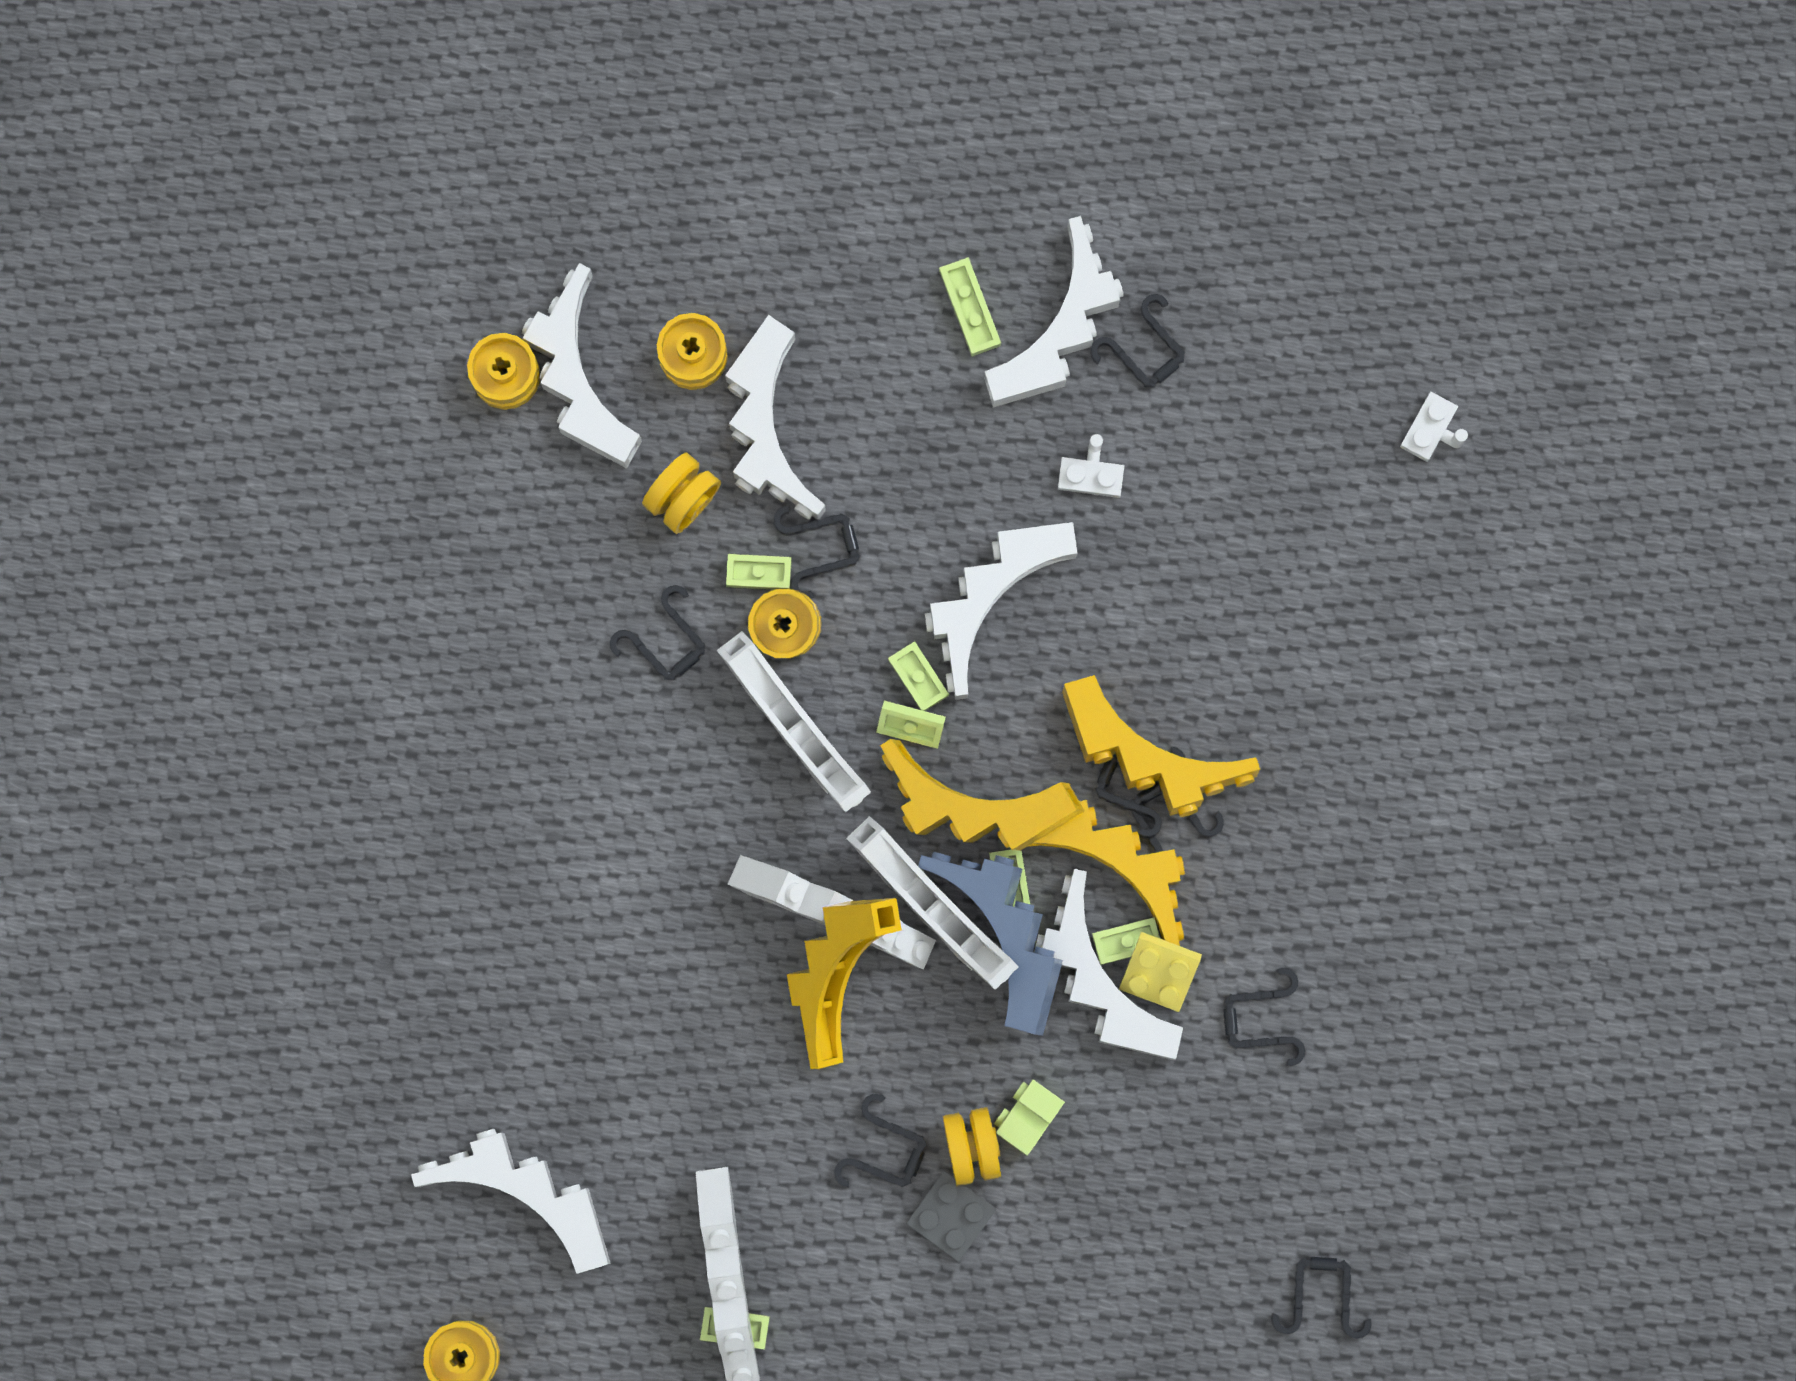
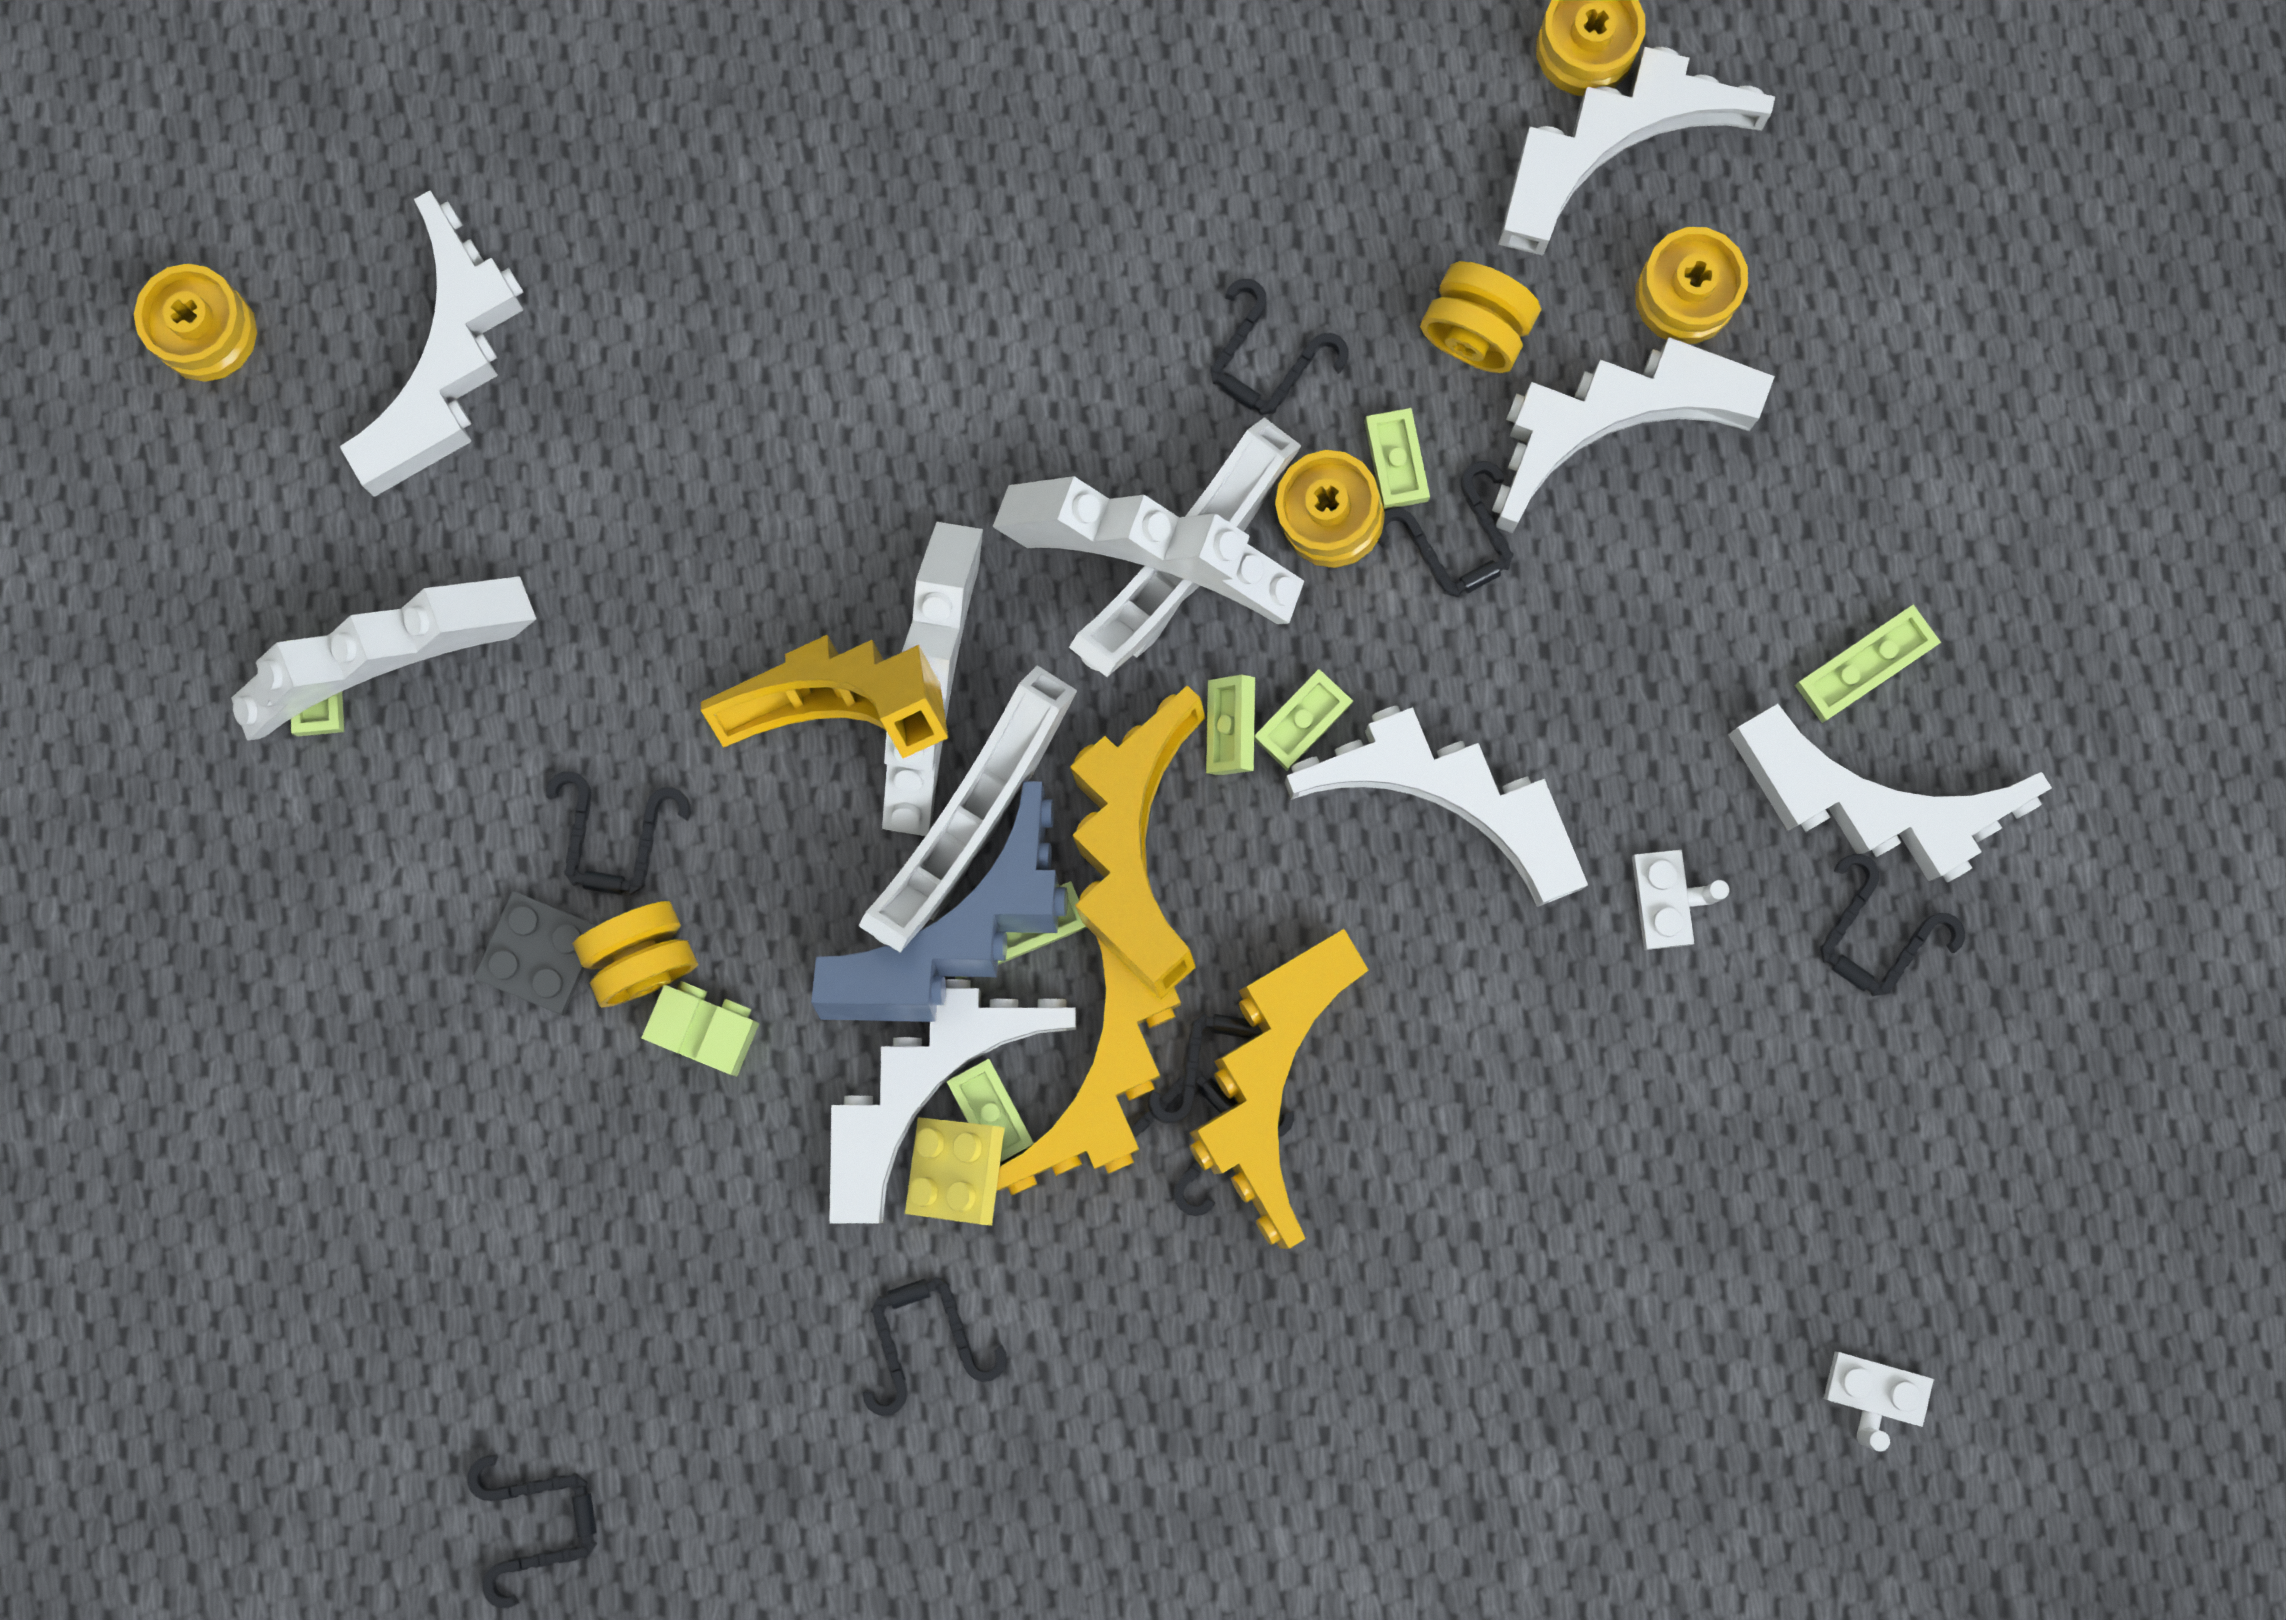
camera: 75 degrees right, 0 degrees up
none -> white arch [993,476,1304,624]

